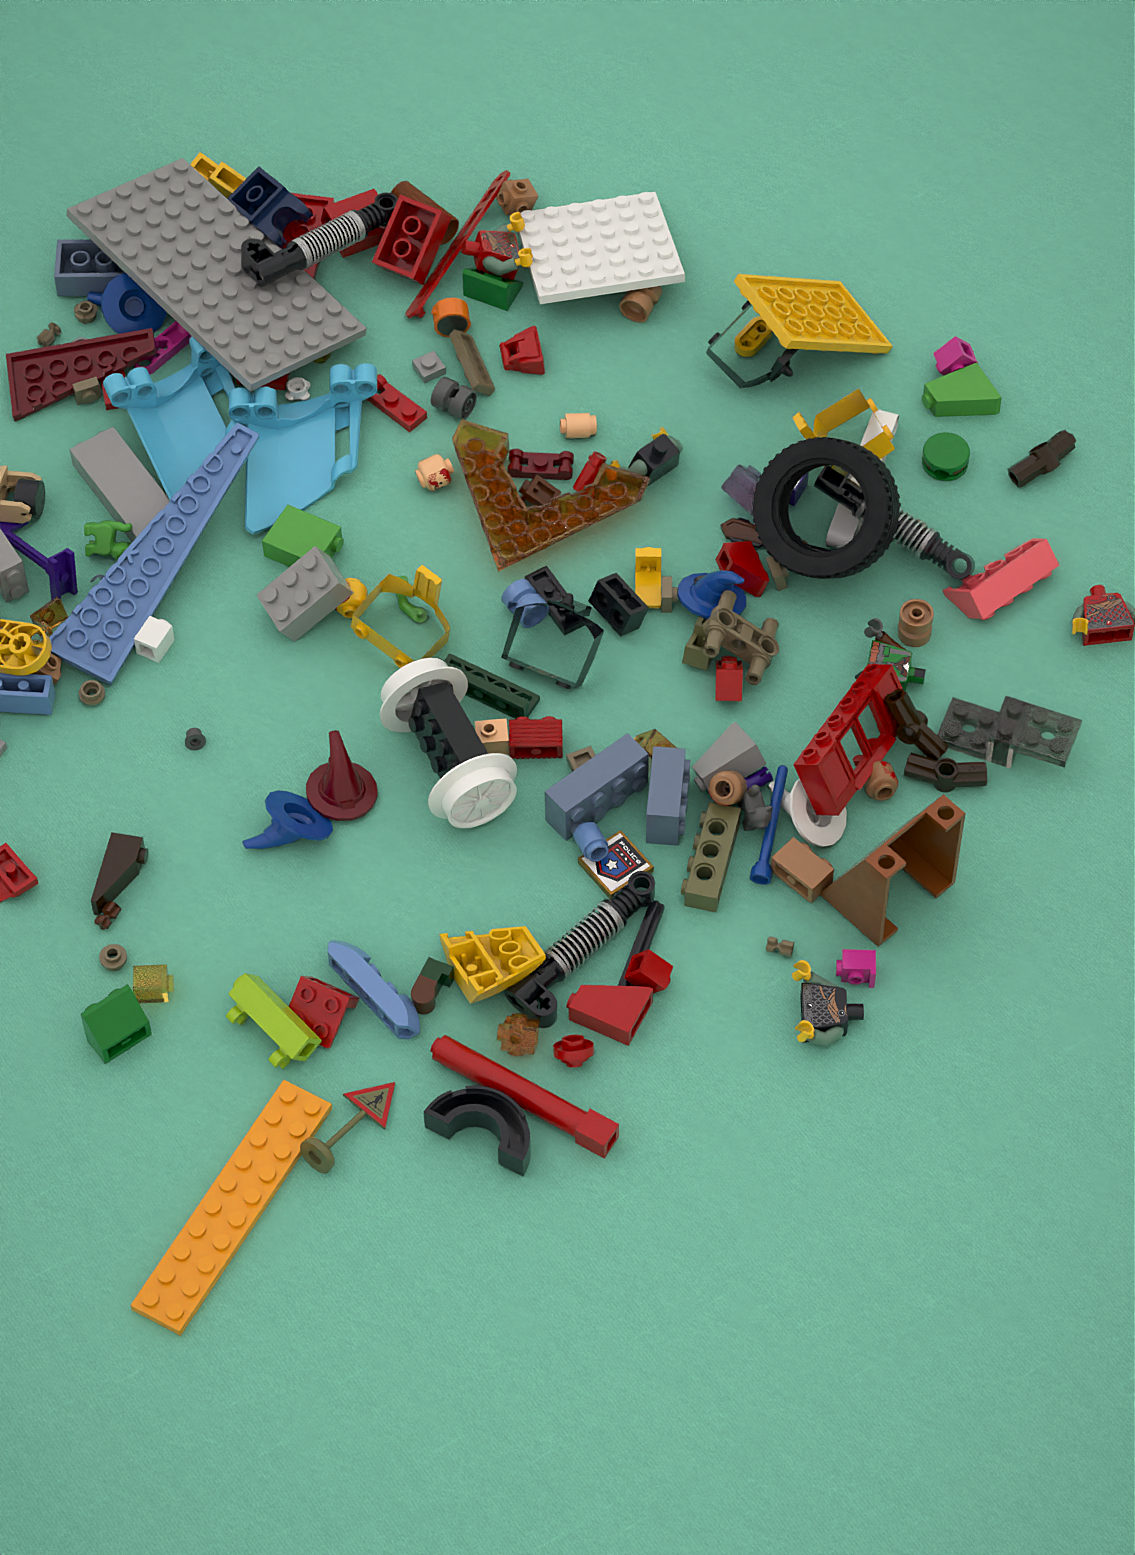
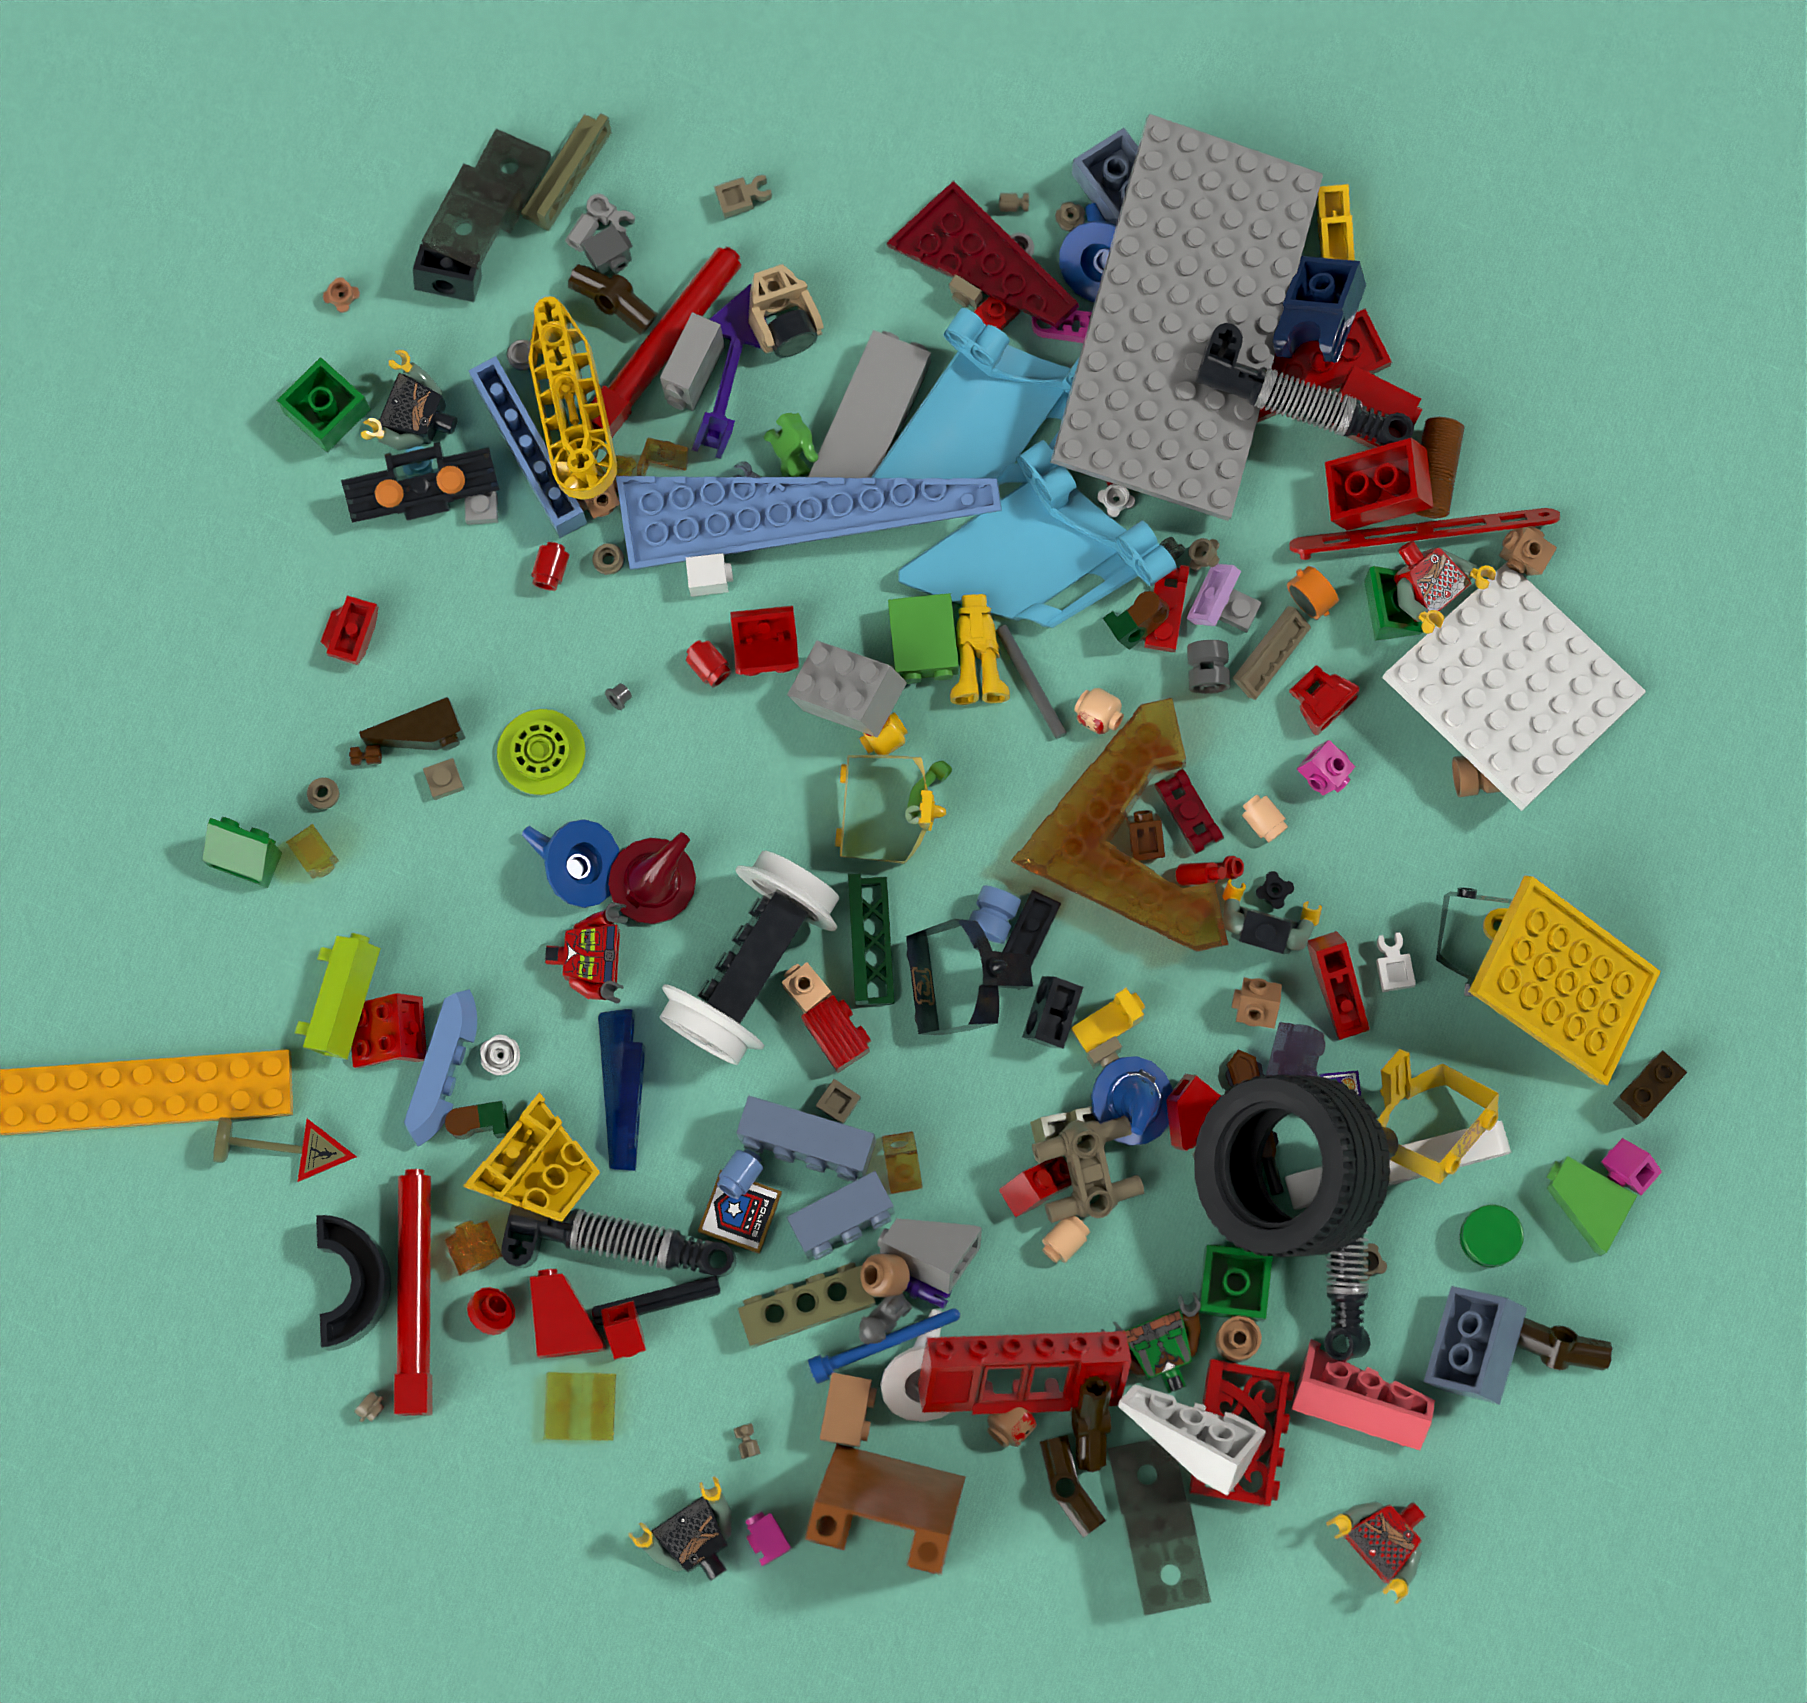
camera: 60 degrees right, 20 degrees up
none -> dark tan plate [354,1391,384,1422]
none -> dark tan plate [423,758,465,800]
none -> white plate [480,1035,520,1075]
none -> lime wheel [497,709,585,795]
none -> red brick [531,542,570,591]
none -> clear yellow slope [543,1372,616,1441]
none -> torso [545,903,628,1004]
none -> clear blue wedge [598,1009,646,1171]
none -> red brick [685,640,731,687]
none -> red bracket [730,605,799,676]
none -> yellow piece [950,594,1010,705]
none -> dark grey bar [996,625,1067,739]
none -> light nougat brick [1042,1216,1090,1263]
none -> leg [1103,591,1169,650]
none -> white wedge [1118,1384,1266,1495]
none -> lavender plate [1187,564,1241,626]
none -> dark tan plate [1189,538,1220,571]
none -> red fence [1189,1359,1295,1507]
none -> green brick [1198,1244,1273,1322]
none -> medium nougat brick [1231,977,1282,1029]
none -> black plate [1256,871,1294,909]
none -> dark pink brick [1297,740,1356,796]
none -> red slope [1307,931,1370,1040]
none -> white plate [1376,932,1416,992]
none -> sand blue brick [1424,1286,1527,1405]
none -> dark brown brick [1613,1050,1687,1125]

